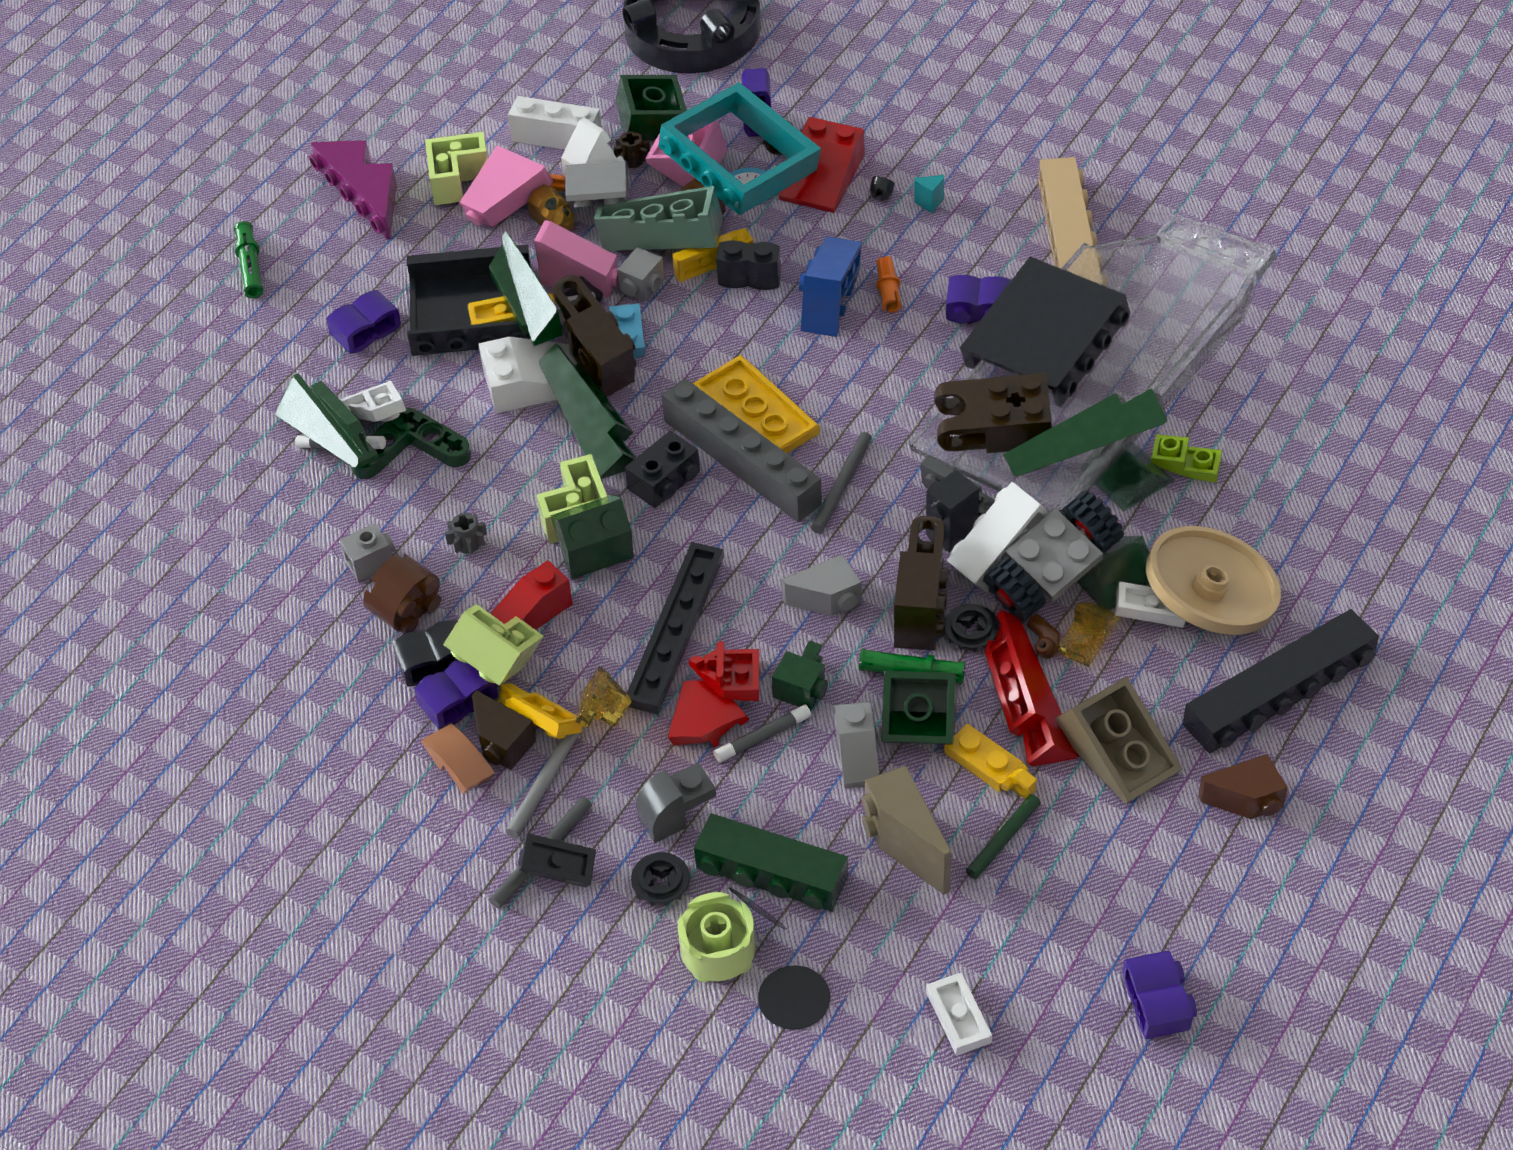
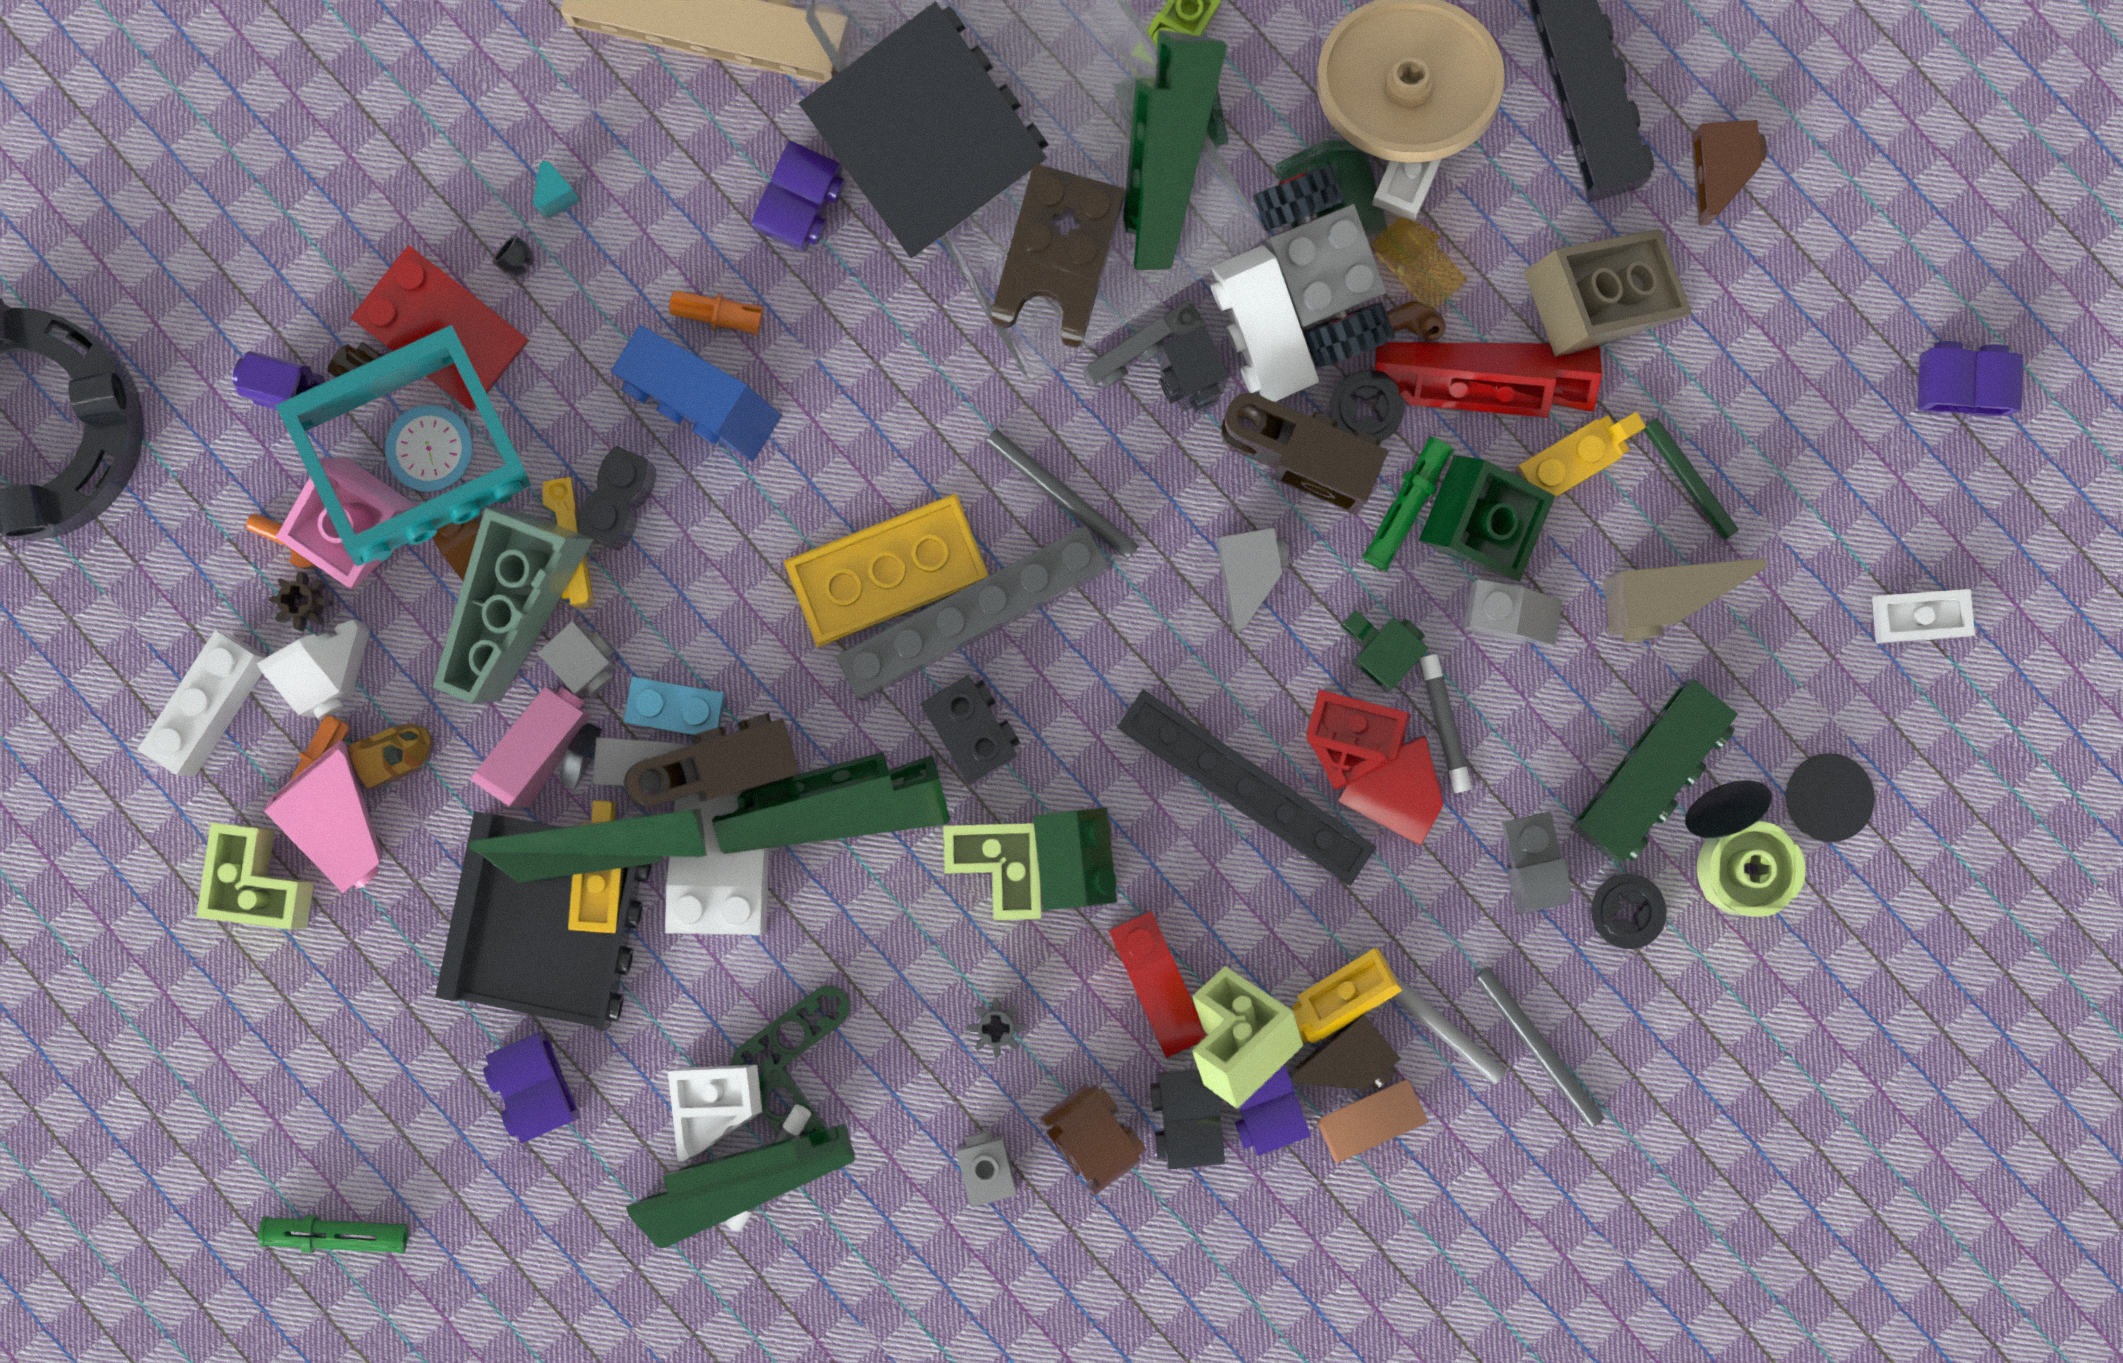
camera: 75 degrees left, 35 degrees up
magenta slope [309,140,397,239] -> none
black plate [518,833,596,888] -> none
light grey slope [565,161,630,207] -> none
clear yellow slope [575,666,631,728] -> none
dark green slope [616,75,687,140] -> none

